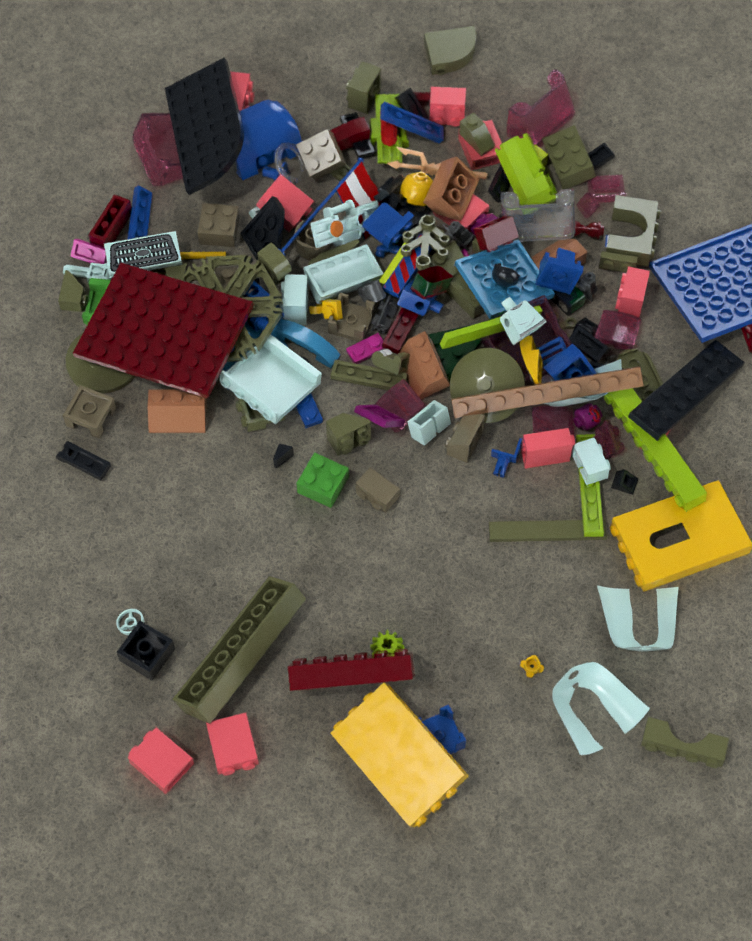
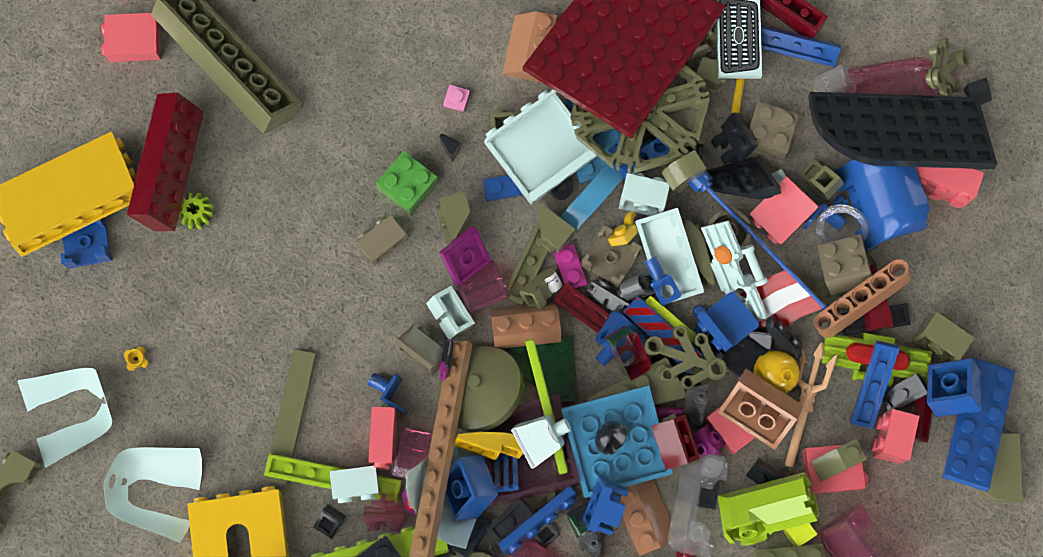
camera: 100 degrees right, 15 degrees up
none -> black piece [439,339,453,381]
none -> bright pink plate [443,85,470,112]
none -> blue plate [498,486,576,555]
none -> olive slope [537,203,575,254]
none -> blue bracket [644,256,681,306]
none -> black plate [711,113,758,165]
none -> olive brick [799,159,844,200]
none -> clear plate [809,65,851,92]
none -> nougat beam [814,259,911,338]
none -> olive plant [926,38,969,97]
none -> blue brick [927,358,981,417]
none -> blue plate [942,357,1015,492]
none -> black slope [963,77,992,105]

